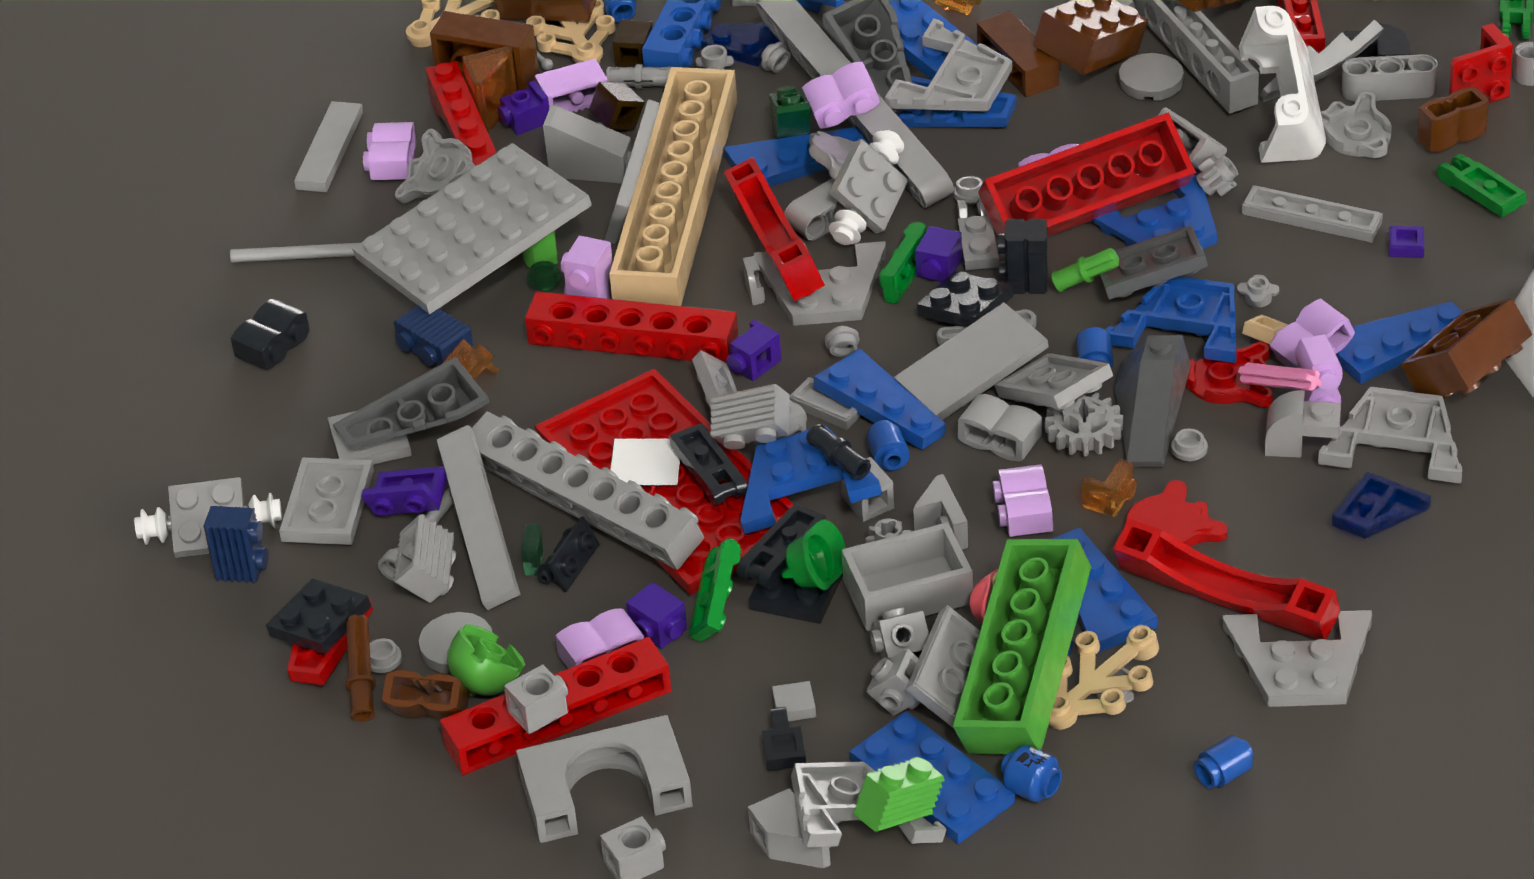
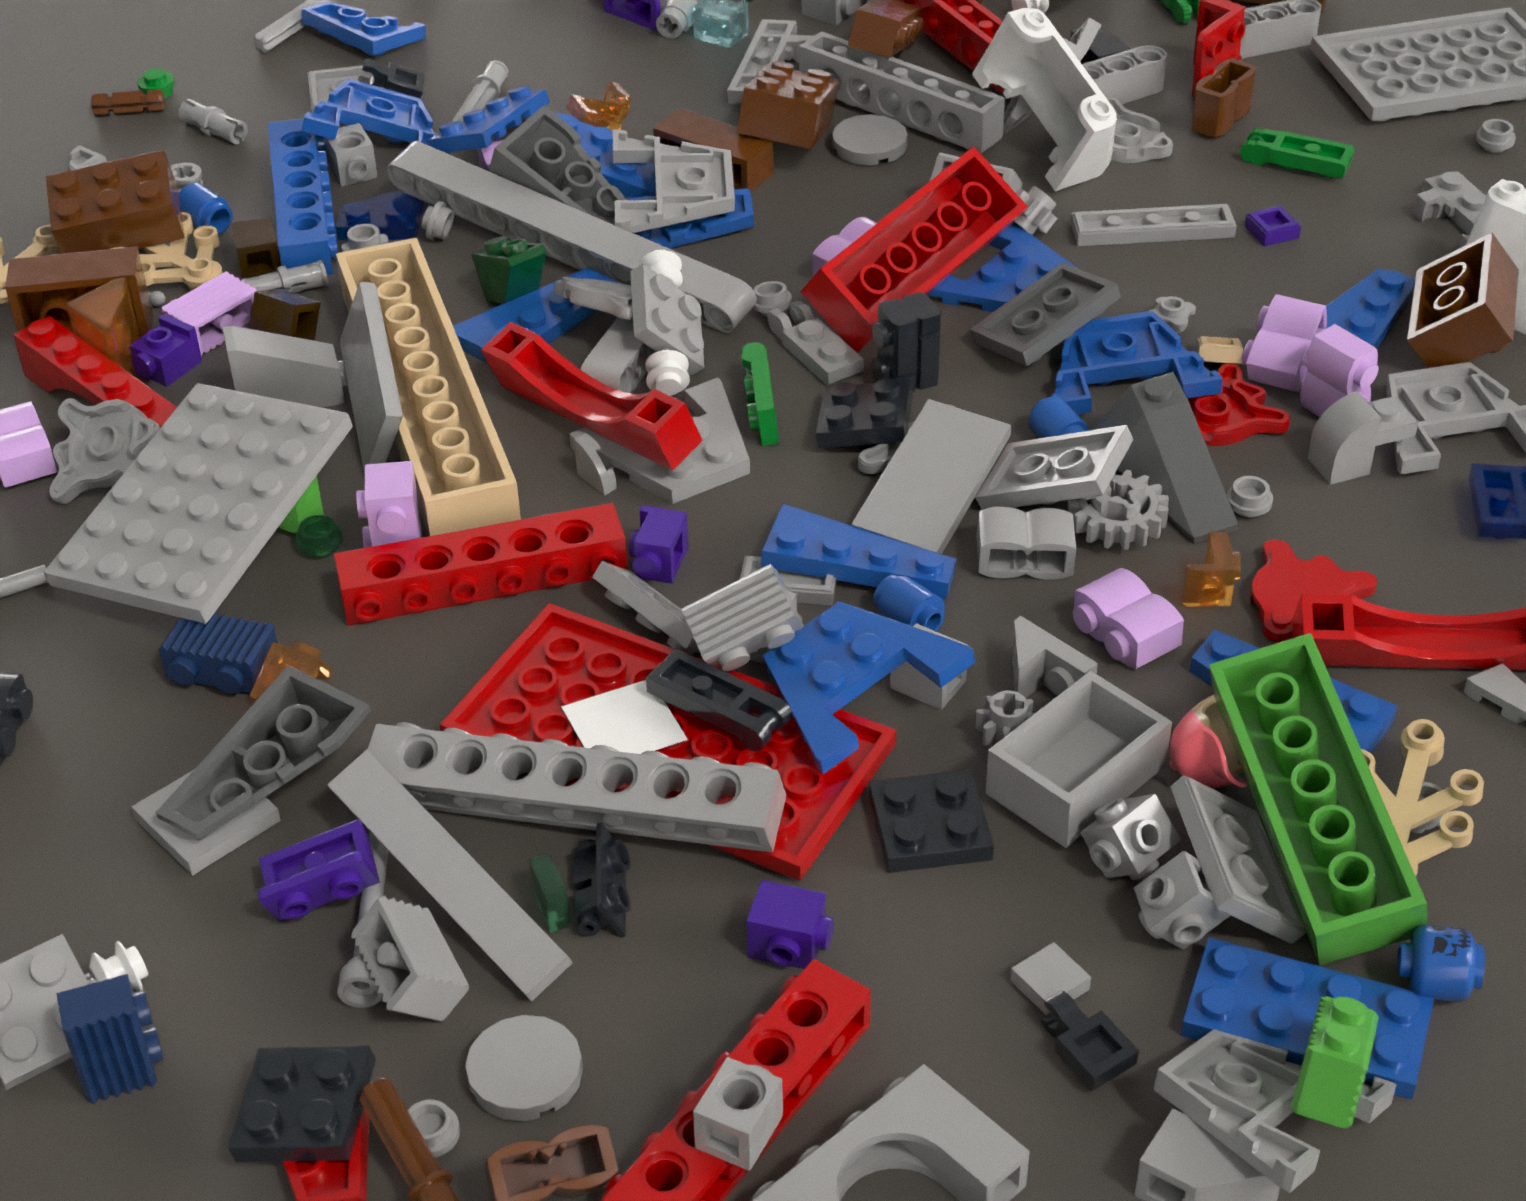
camera: 30 degrees left, 0 degrees up
light grey plate [279,457,374,545] -> none
bright green cylinder [447,624,525,696] -> none
lavender brick [556,609,644,669] -> none
green hinge [689,538,742,642] -> none
black plate [737,503,826,590] -> none
green piece [781,519,846,590] -> none
lavender brick [802,62,880,128] -> none
black pin [806,424,871,480] -> none
light grey plate [825,326,860,357] -> none
dark purple brick [915,226,963,282] -> none
bright green axle [1052,248,1120,292] -> none
bright pink axle [1238,363,1322,391] -> none

